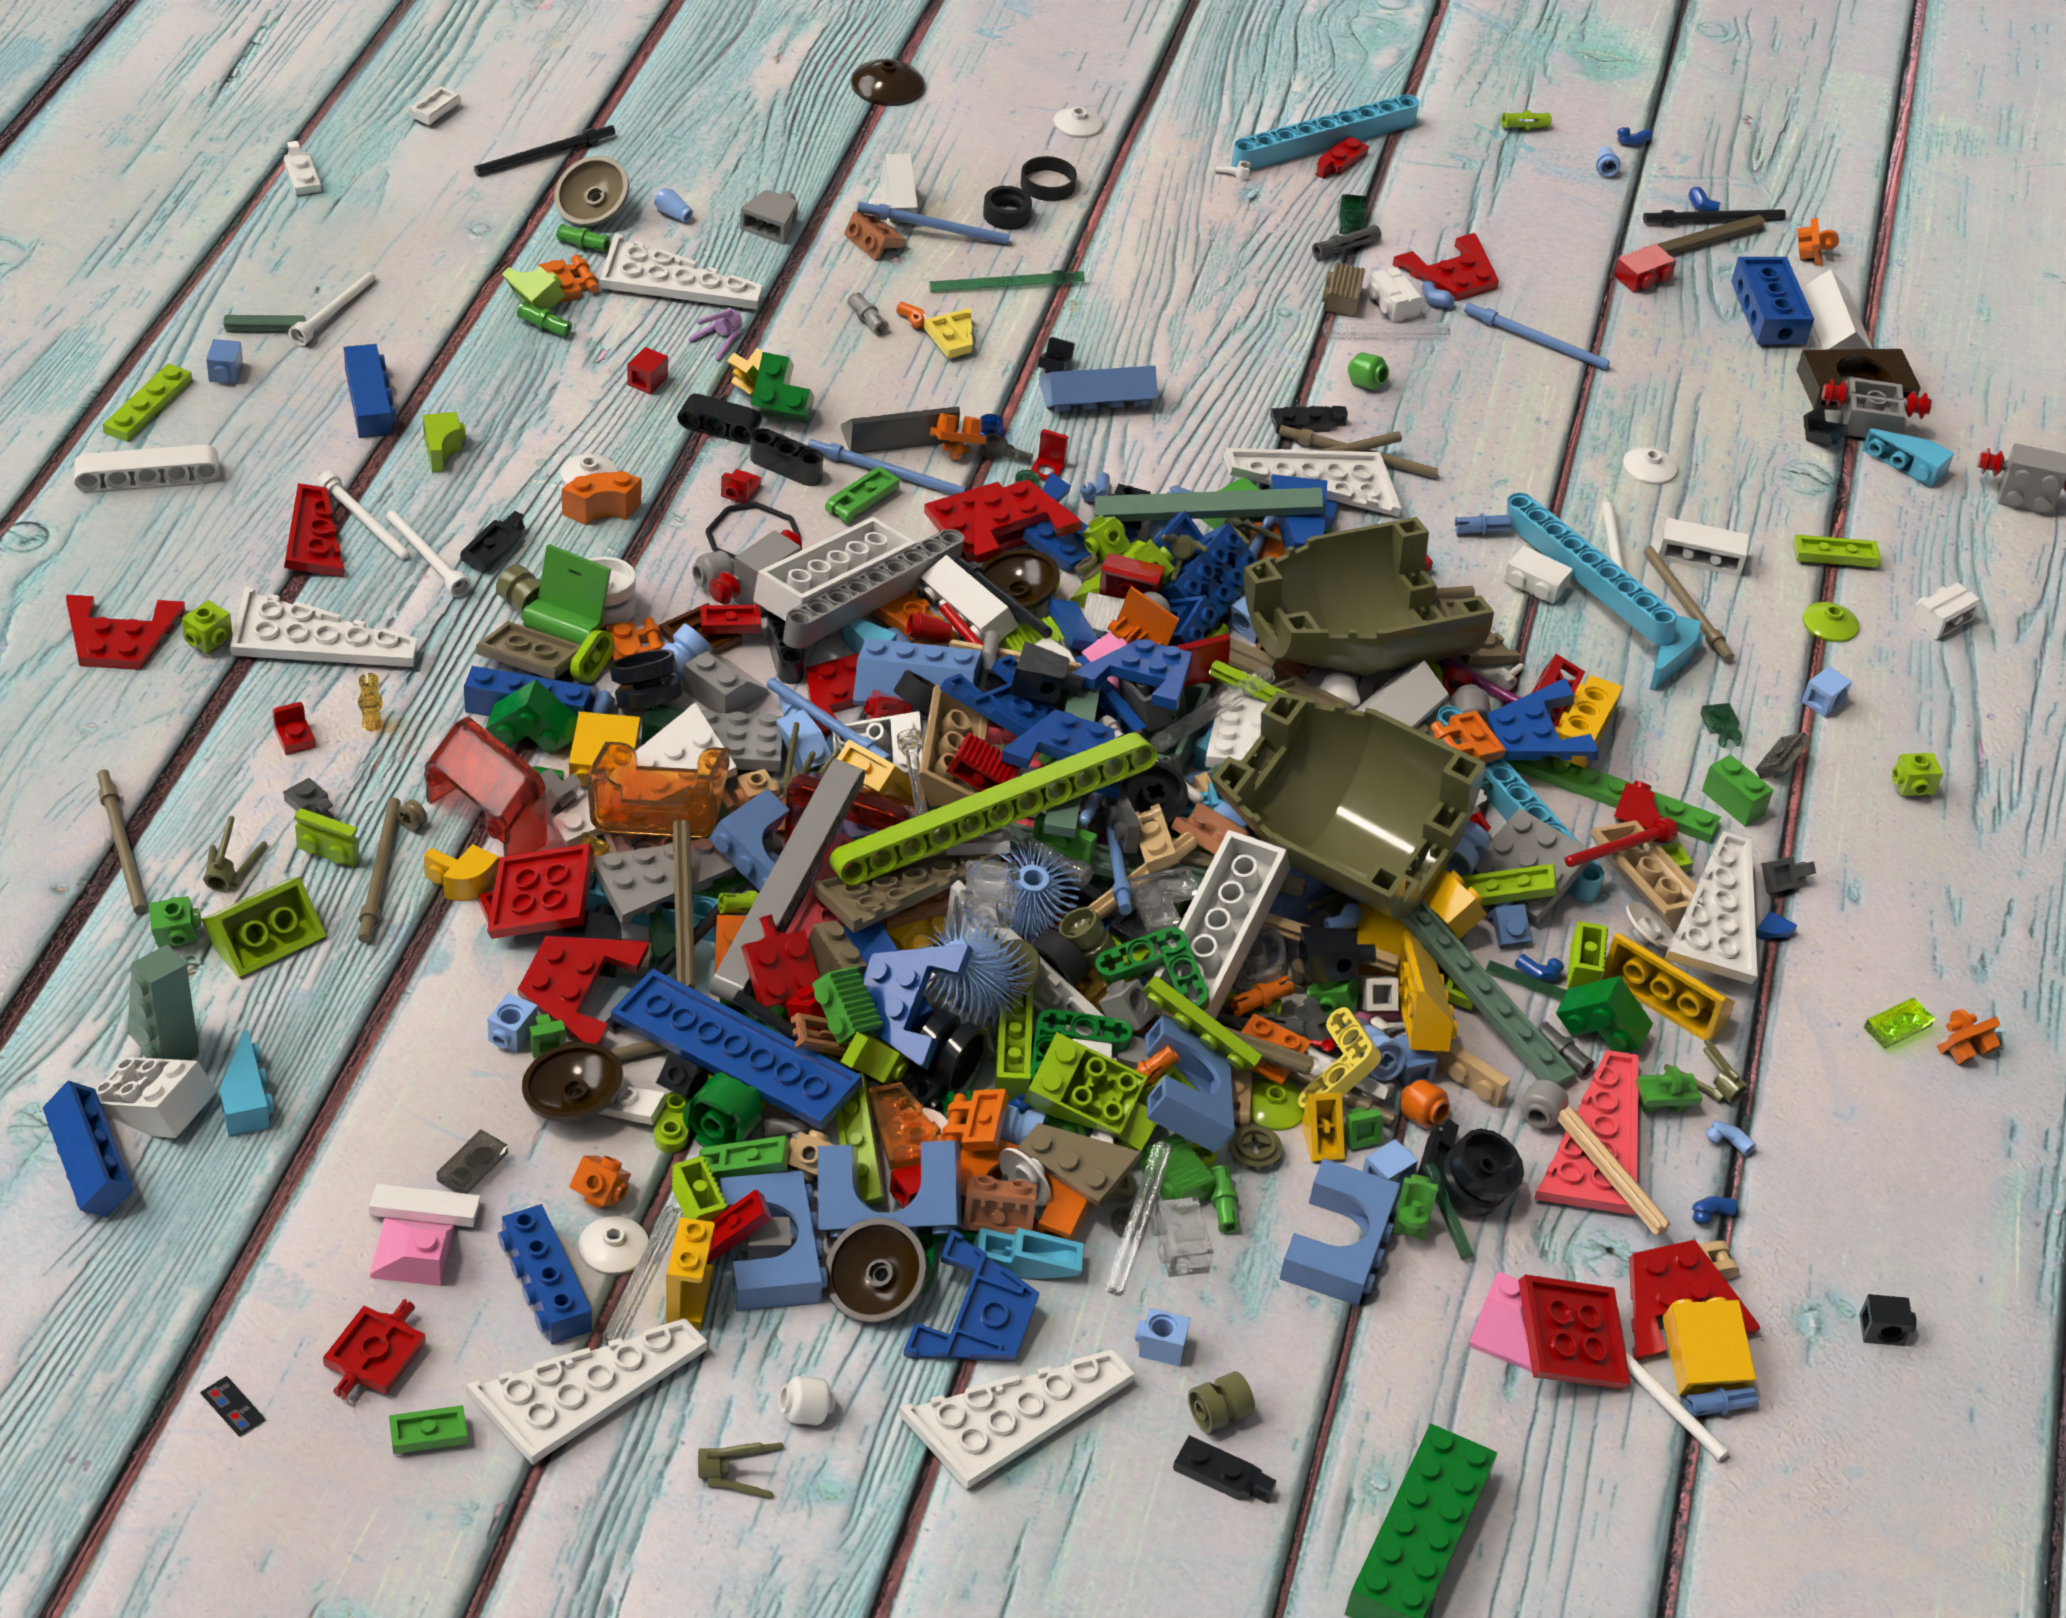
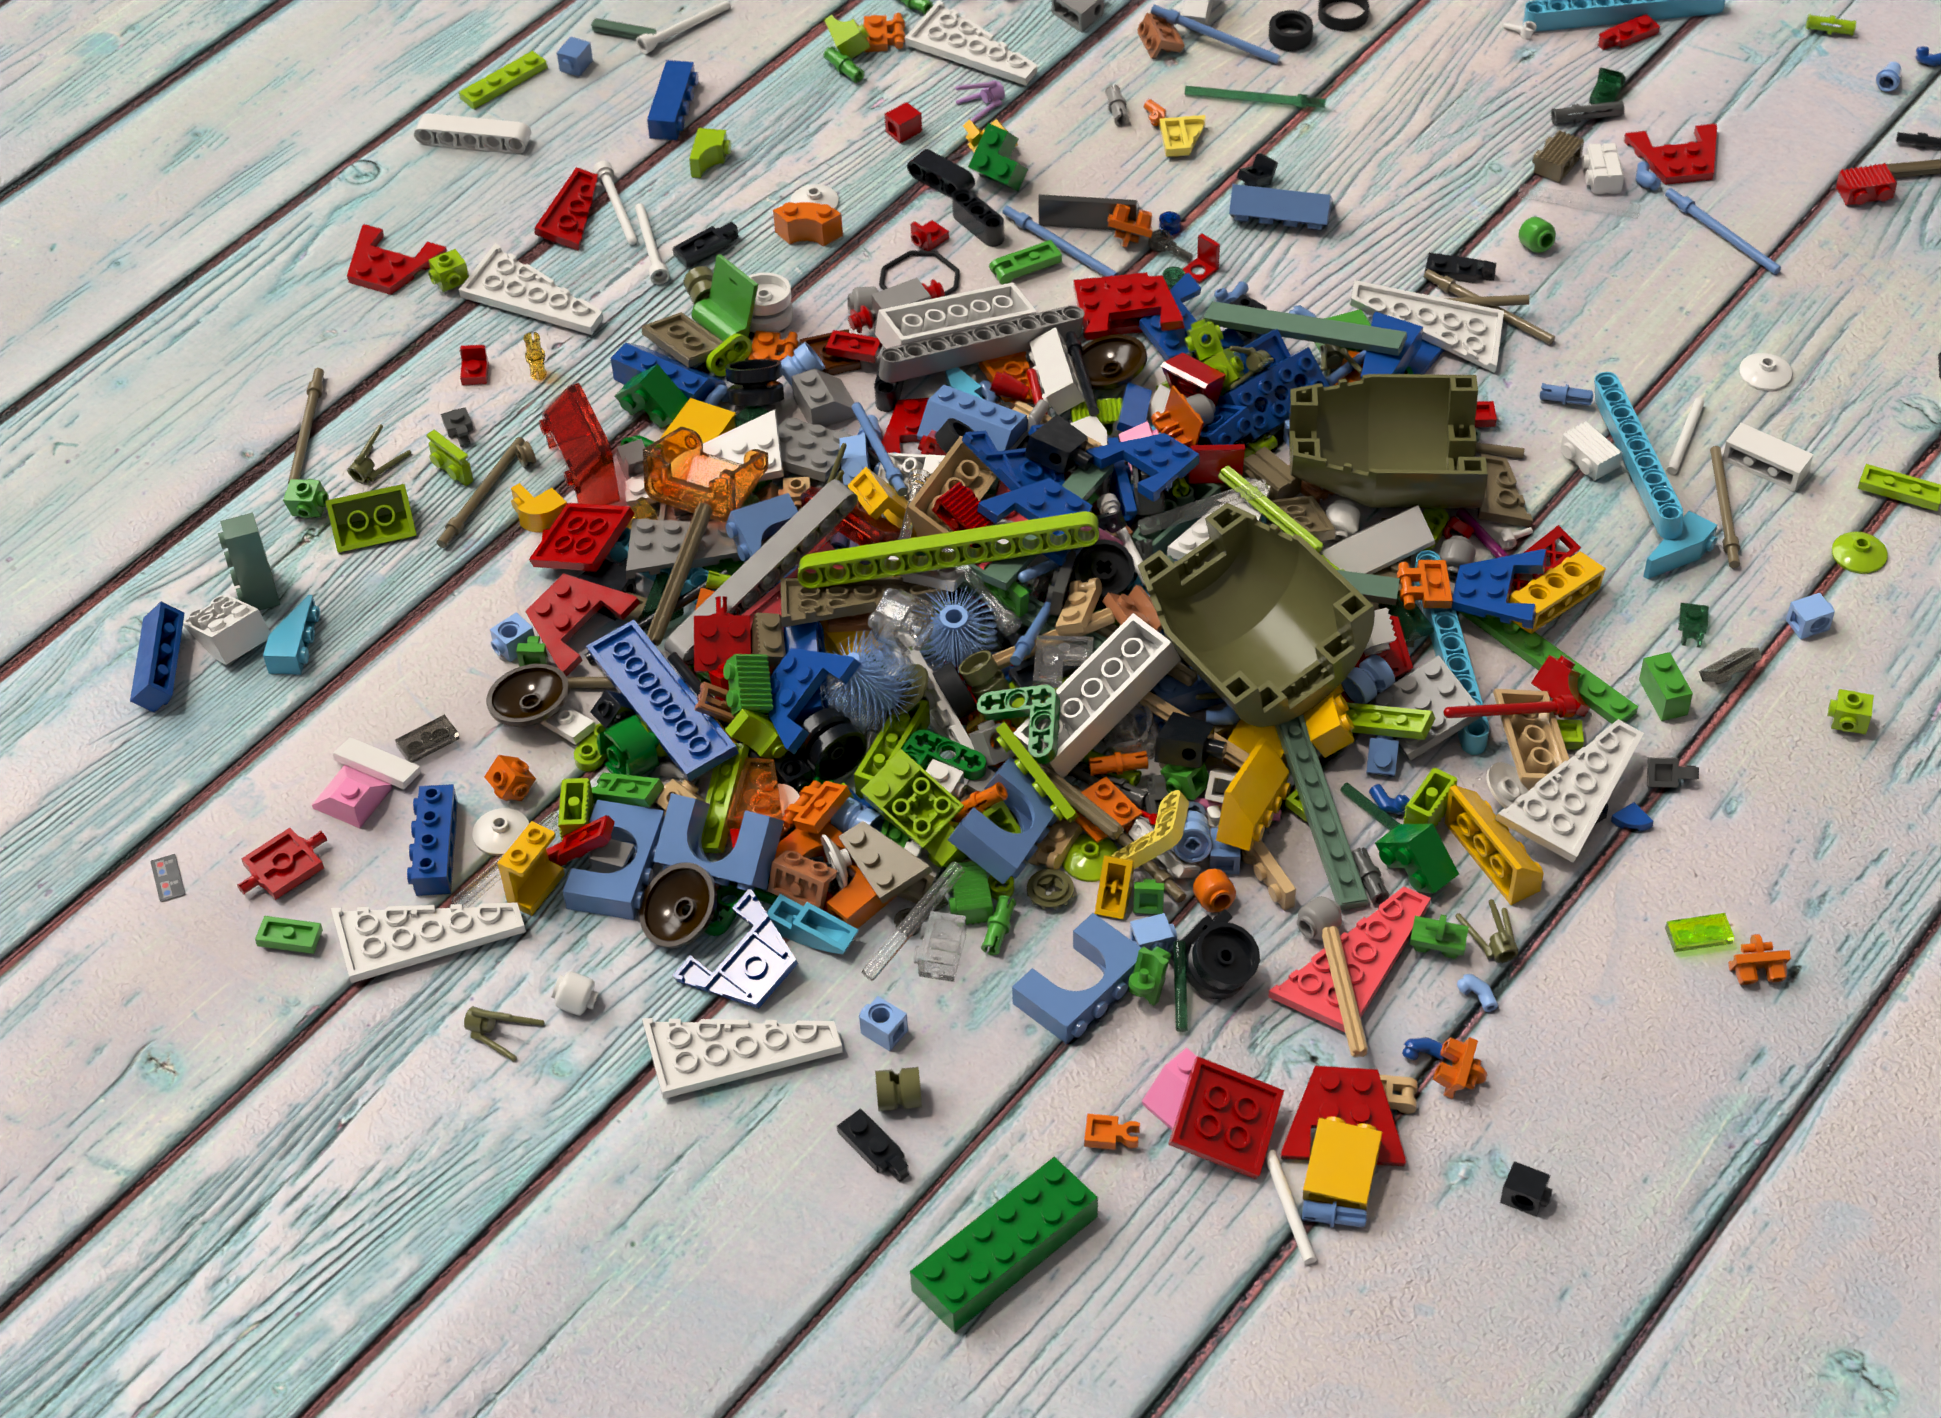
camera: 30 degrees right, 5 degrees up
none -> orange plate [1084,1113,1140,1150]
none -> orange hips [1433,1037,1487,1099]

